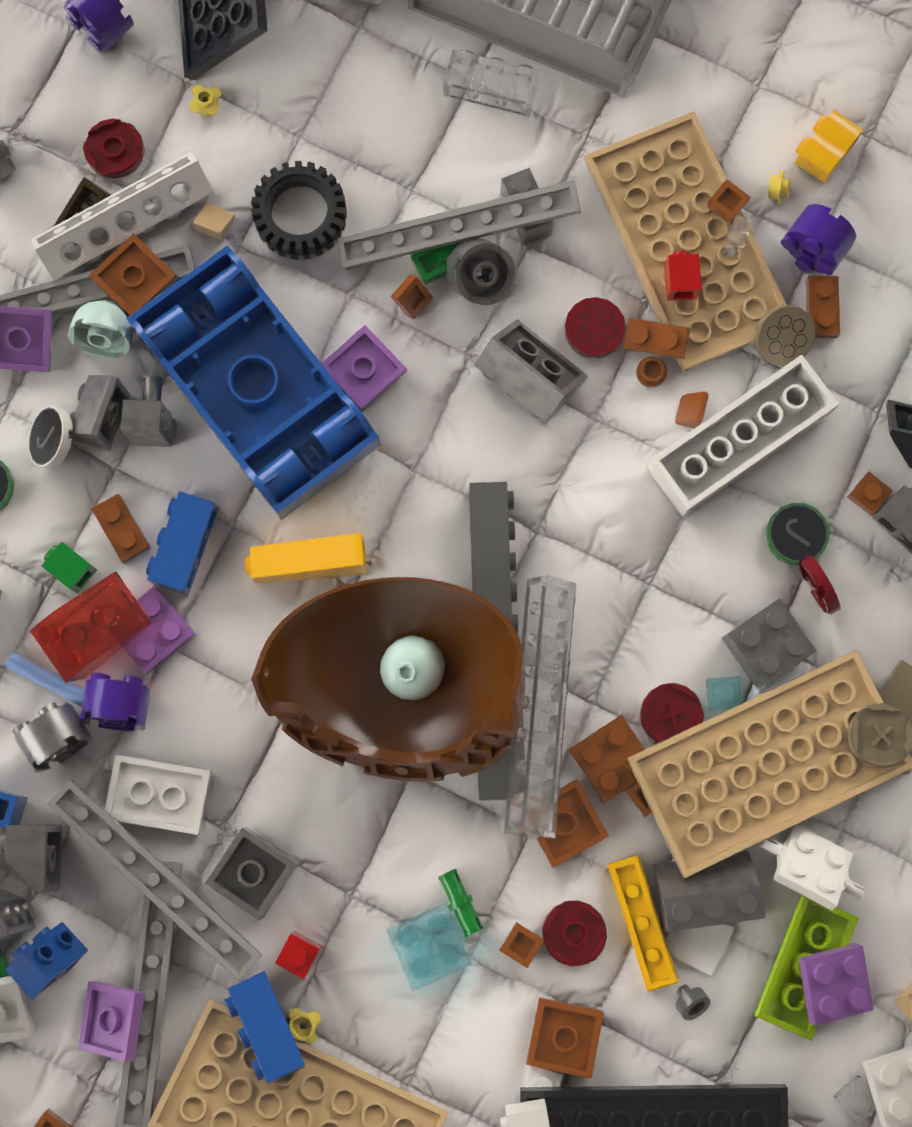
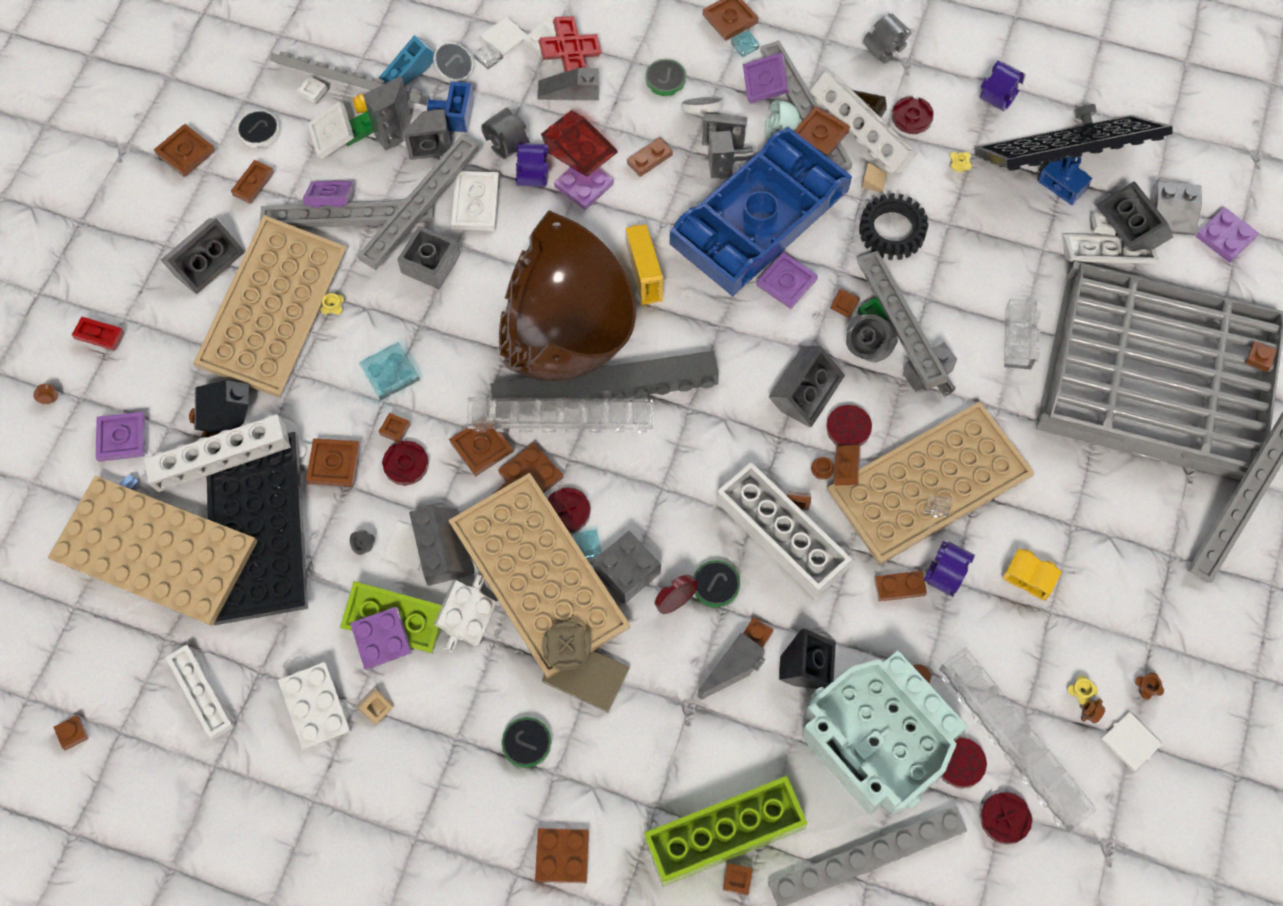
camera: 85 degrees right, 15 degrees down
blue brick [5,922,88,1000] -> none
light blue axle [6,653,85,707] -> none
green brick [41,542,97,594] -> none
blue brick [146,491,219,596] -> none
blue brick [224,971,305,1085] -> none
red brick [275,931,323,979] -> none
light aqua cylinder [380,635,445,700] -> none
green pin [438,869,484,937] -> none
yellow tile [607,854,679,992] -> none
red brick [664,251,702,301] -> none
dark orange plate [706,179,751,224] -> none
dark tan tile [754,305,815,367] -> none
light yellow plate [768,169,790,206] -> none

